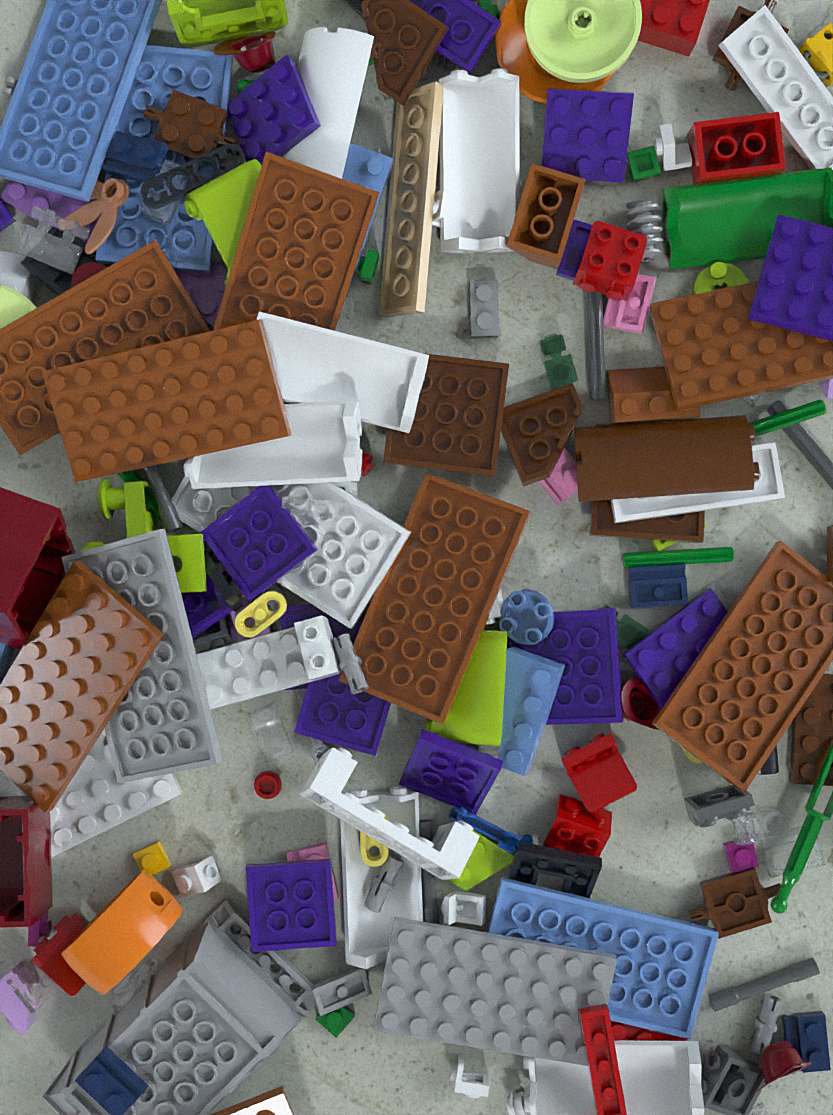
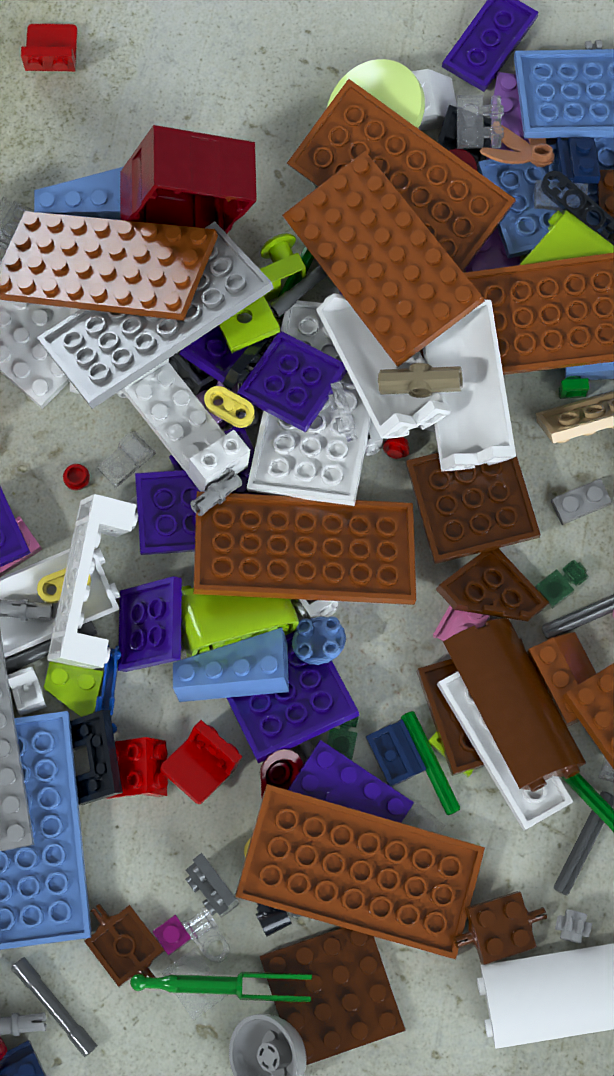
camera: 70 degrees right, 15 degrees down
none -> dark tan piece [378,363,463,398]

